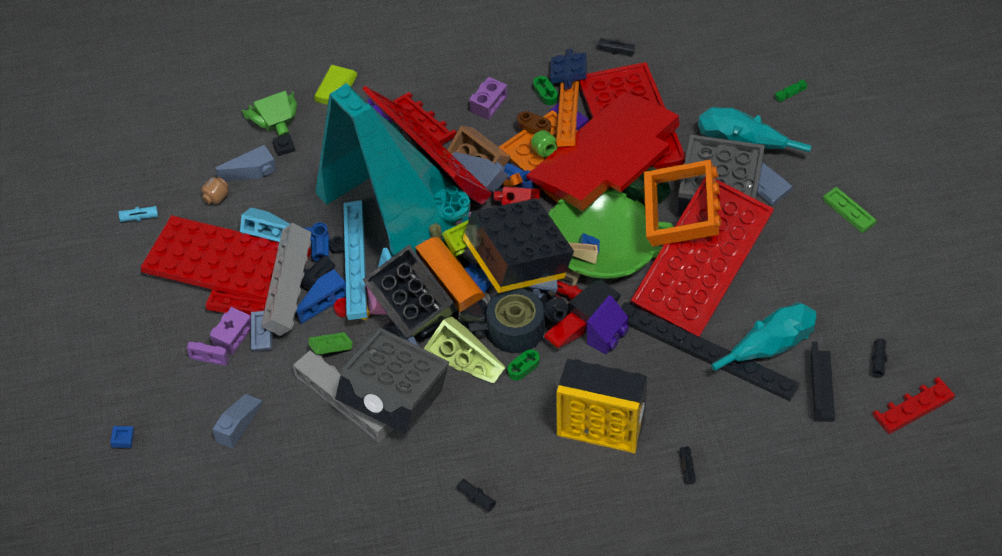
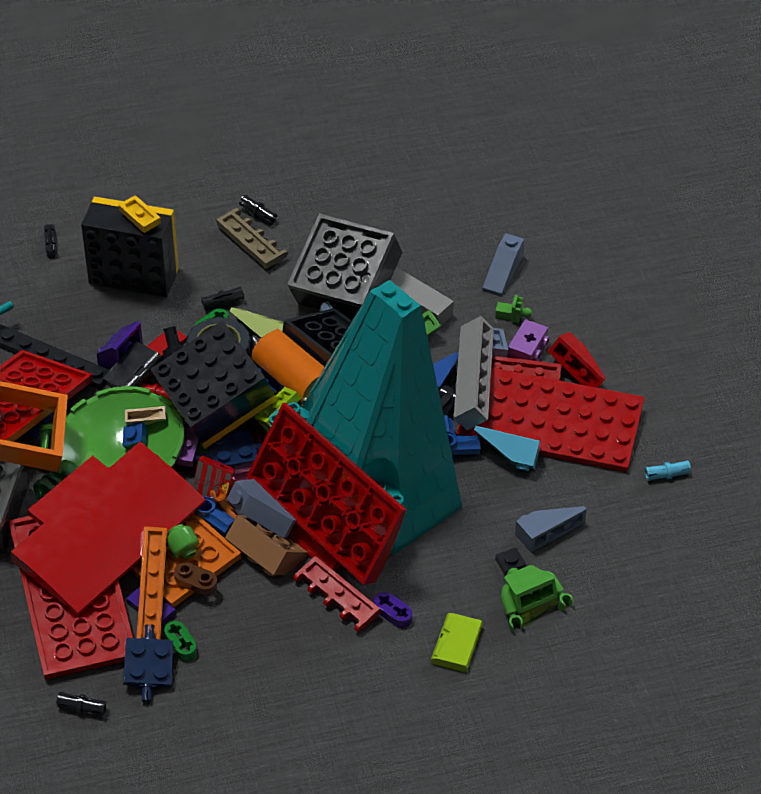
camera: 175 degrees right, 5 degrees down
blue plate [110,426,134,448] -> none
medium lavender plate [187,341,229,366] -> none
medium nougat head [201,177,229,205] -> none
medium lavender brick [469,77,507,120] -> none
none -> yellow plate [118,195,161,233]
none -> black pin [201,286,244,310]
none -> dark tan hinge [216,208,288,269]
none -> bright green piece [495,294,532,323]
none -> red slope [547,332,606,388]

